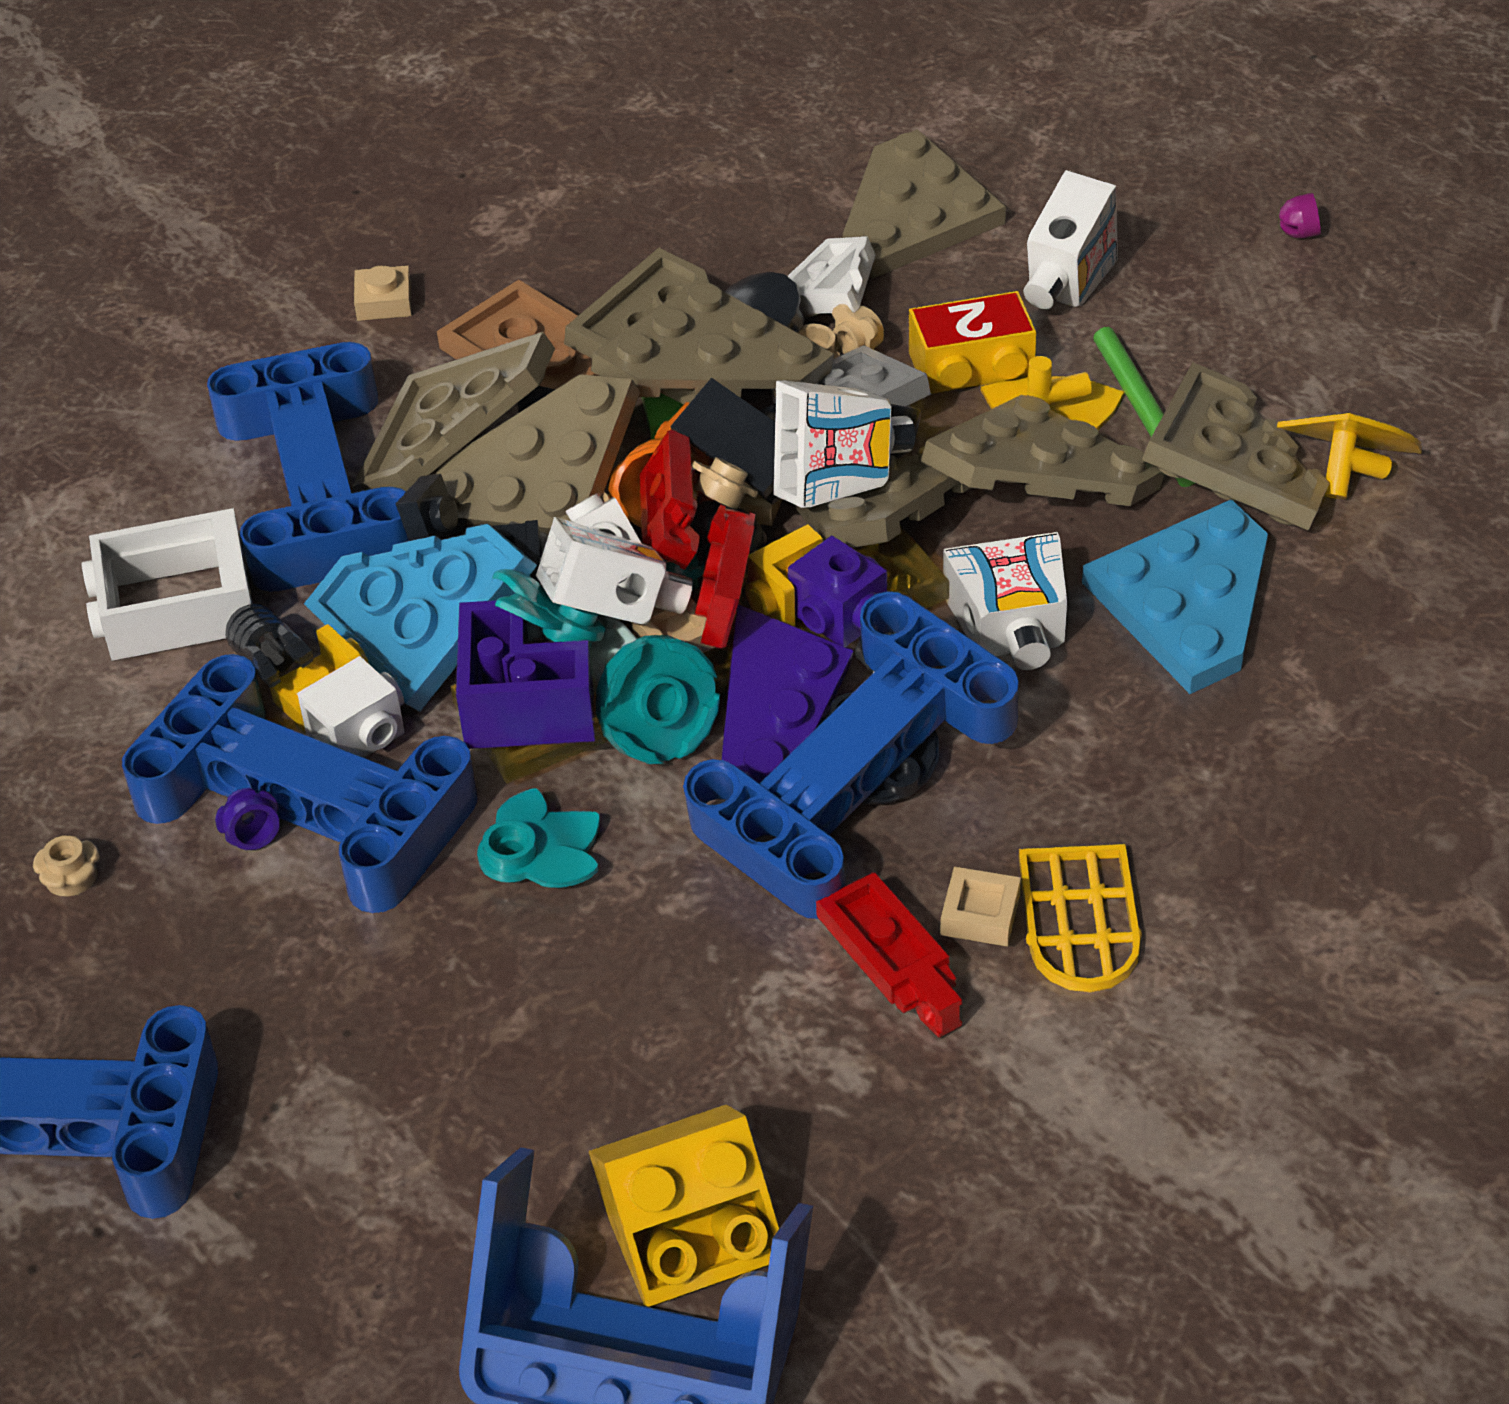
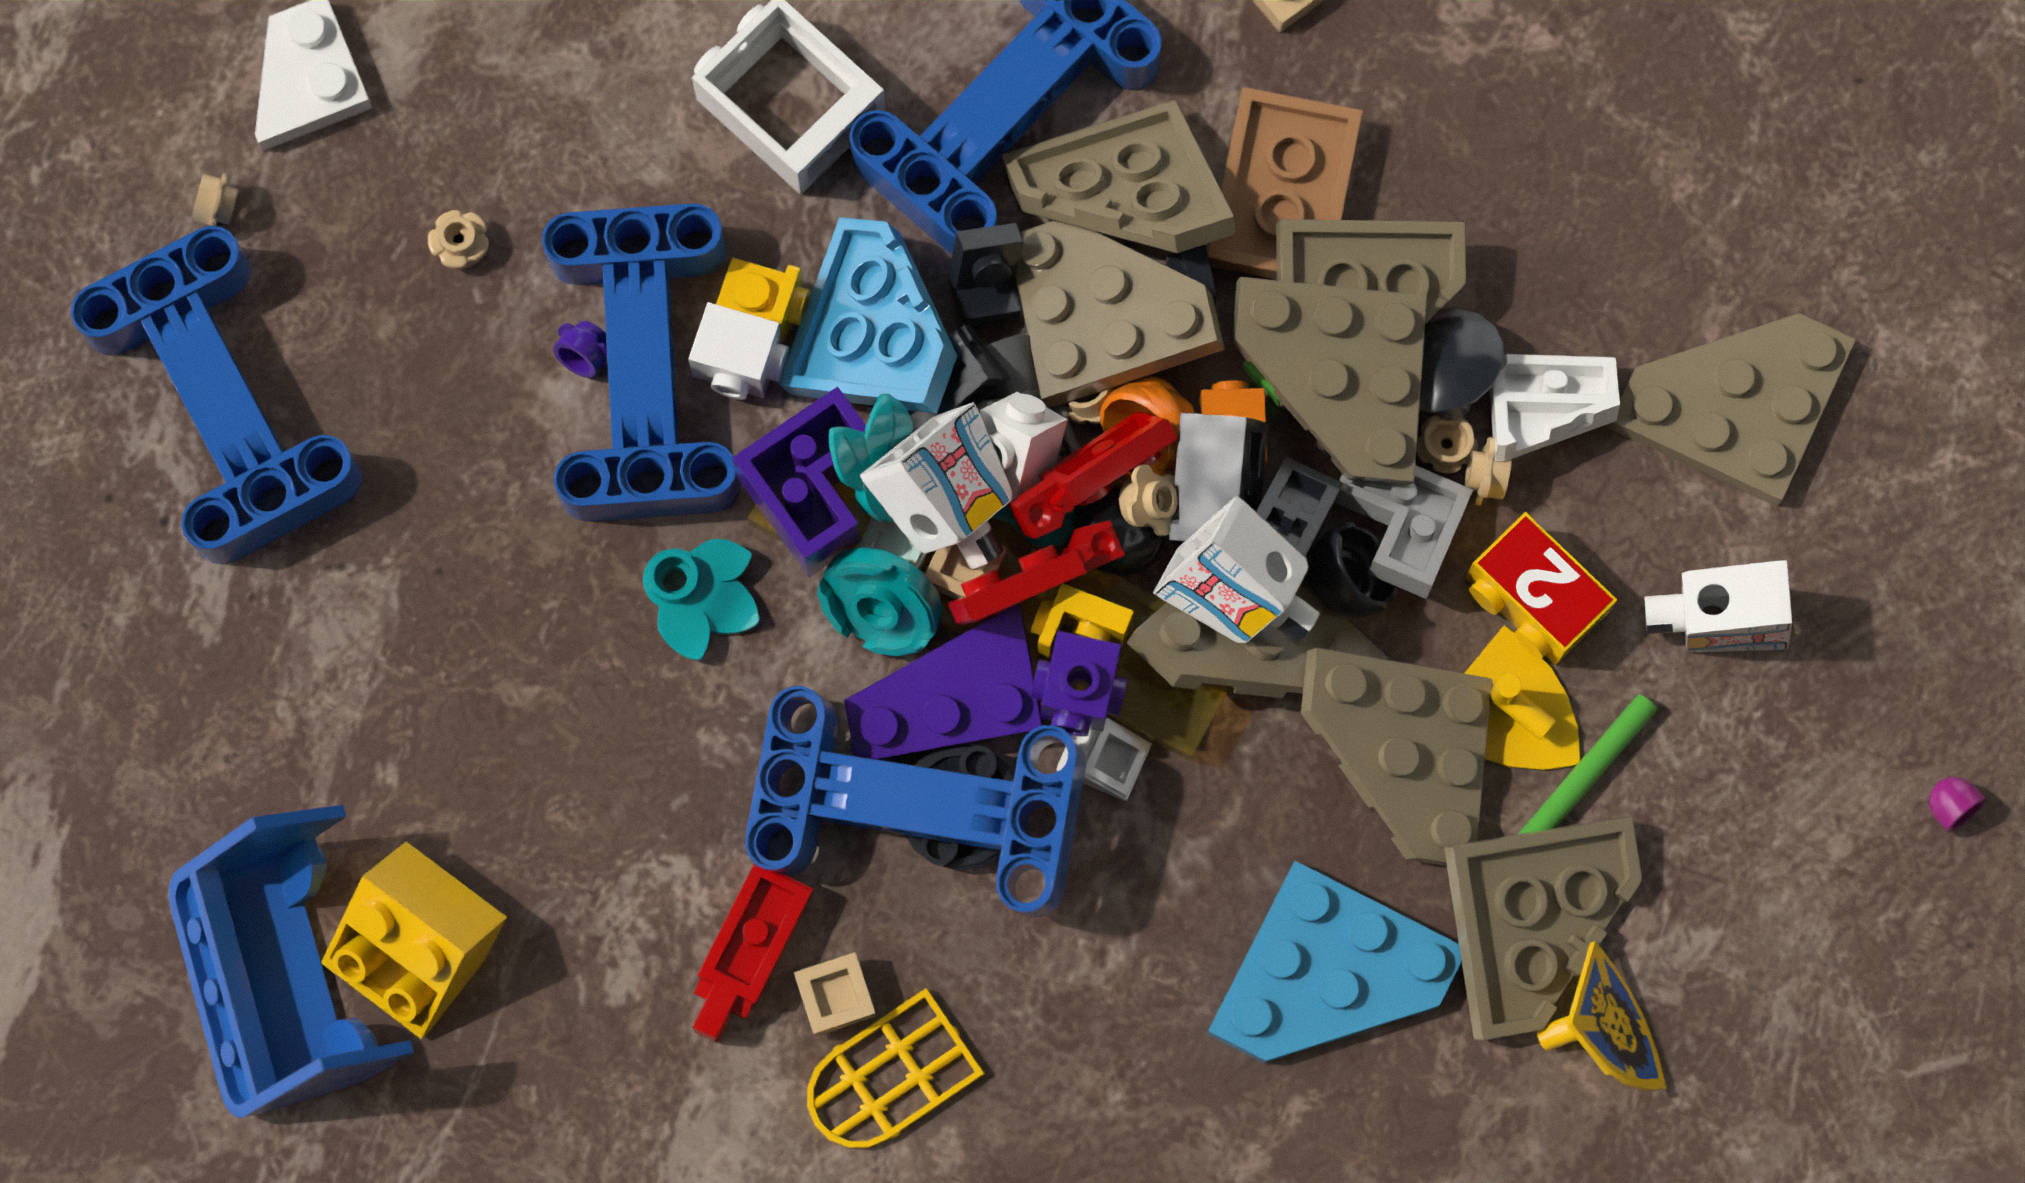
camera: 55 degrees right, 30 degrees up
black hinge [225,604,313,688] -> none
torso [943,532,1067,670] -> none

